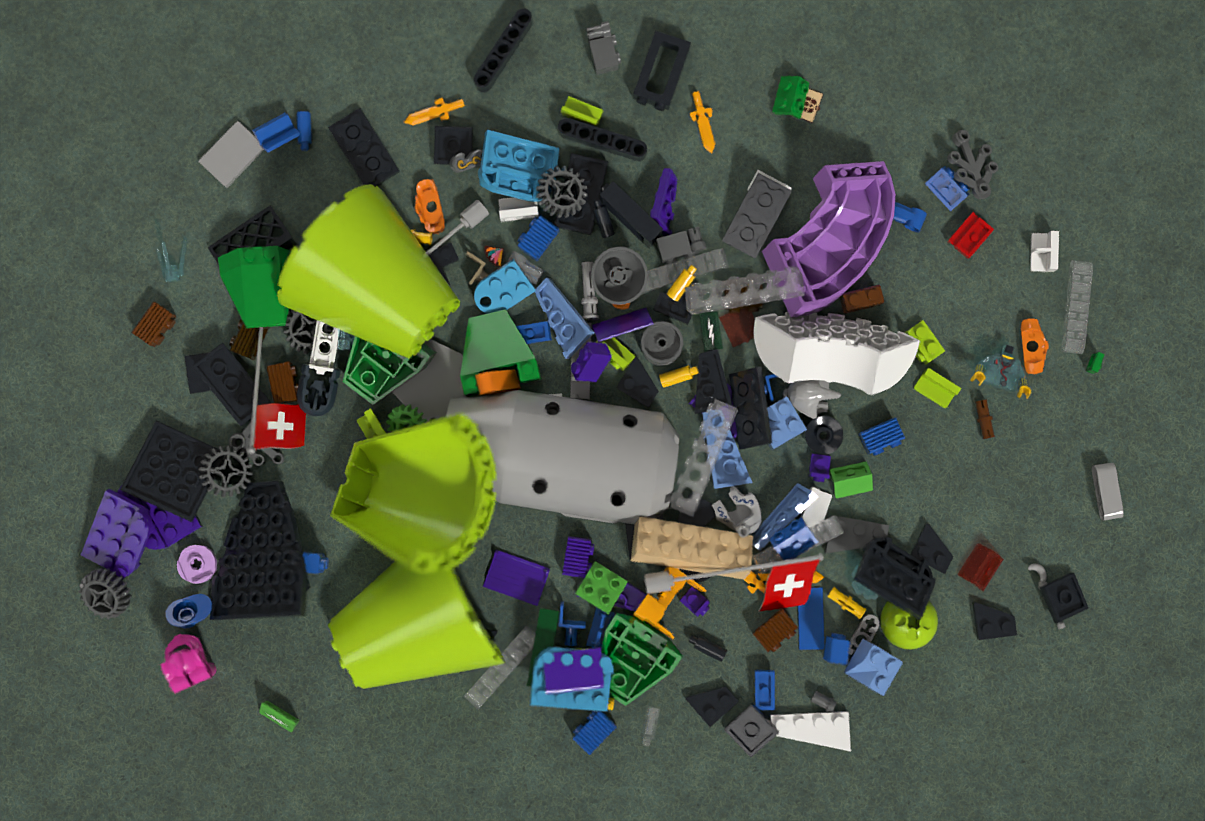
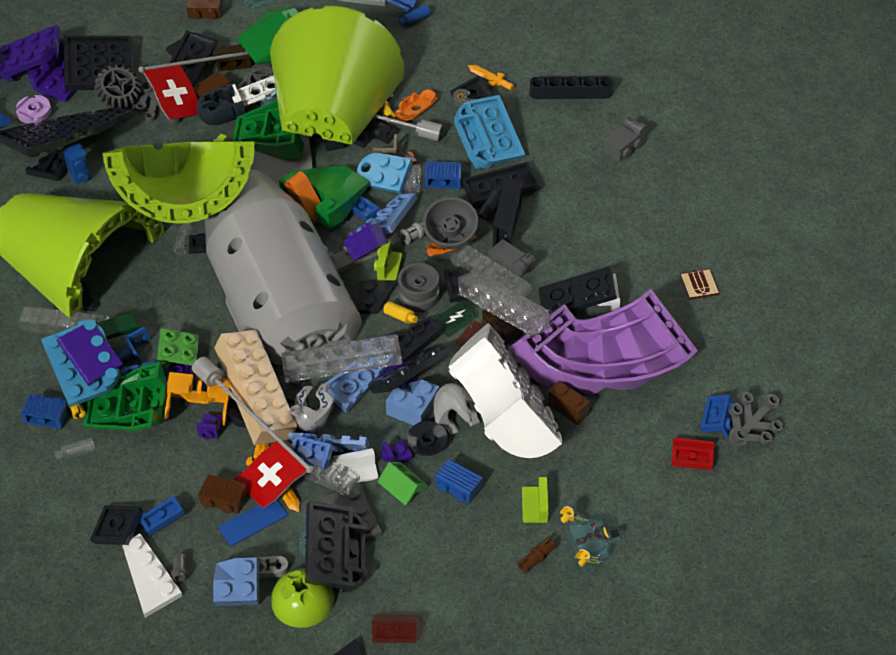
camera: 55 degrees right, 35 degrees down
black piece [328,108,400,187] -> none
dark purple piece [483,550,550,606] -> none
white panel [499,197,539,222] -> none
dark grey gear [536,166,587,218] -> none
black beam [558,118,647,161] -> none
lime panel [561,96,603,127] -> none
dark purple brick [562,536,595,578] -> none
dark purple piece [592,307,653,342] -> none
black piece [633,30,691,111] -> none
dark purple wing [650,168,678,236] -> none
yellow cylinder [666,265,697,302] -> none
black wing [685,686,739,727] -> none
black cylinder [688,635,727,662] -> none
light orange sword [690,91,715,154] -> none
blue bracket [763,374,778,403] -> none
green bracket [772,76,809,119] -> none
blue brick [823,633,850,664] -> none
yellow pin [827,587,866,619] -> none
blue piece [893,202,927,232] -> none
lime bracket [905,320,945,365] -> none
black wing [910,523,954,574] -> none
orange piece [1021,318,1049,374] -> none
white panel [1030,231,1059,272] -> none
clear beam [1061,260,1093,354] -> none
green tile [1086,352,1105,374] -> none

